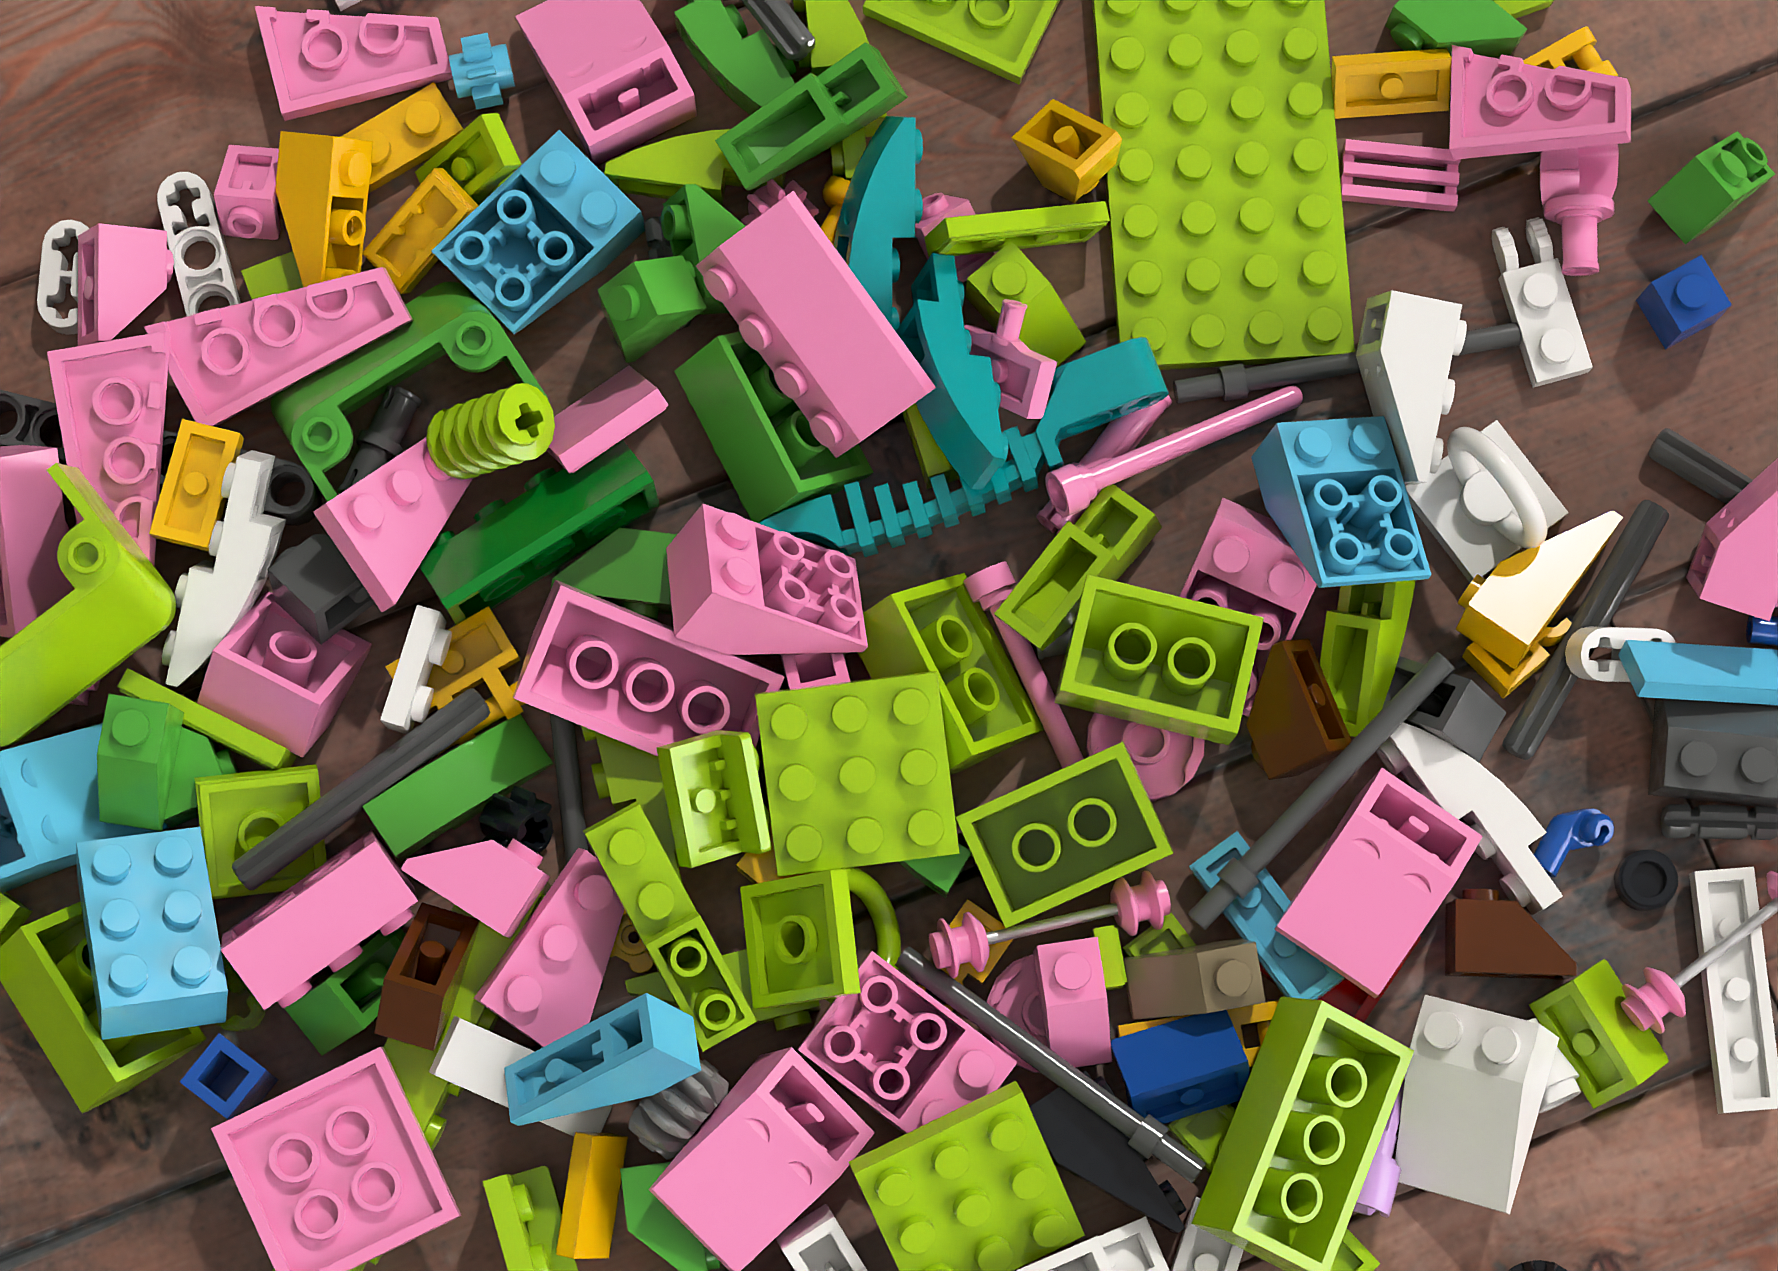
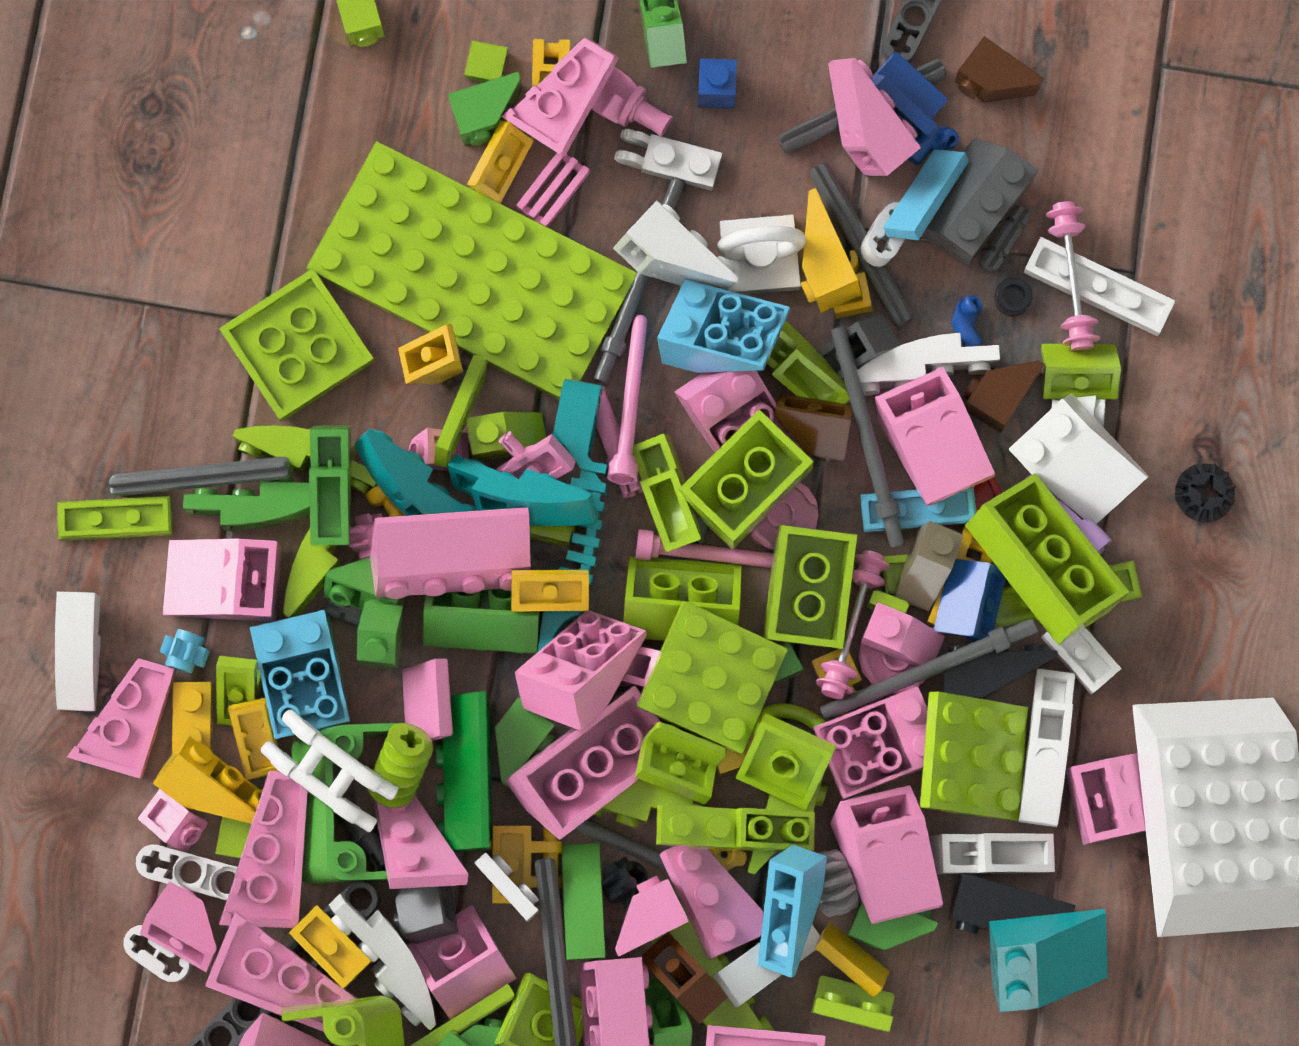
camera: 55 degrees left, 0 degrees up
none -> white piece [261,710,399,832]
none -> yellow plate [511,570,589,612]

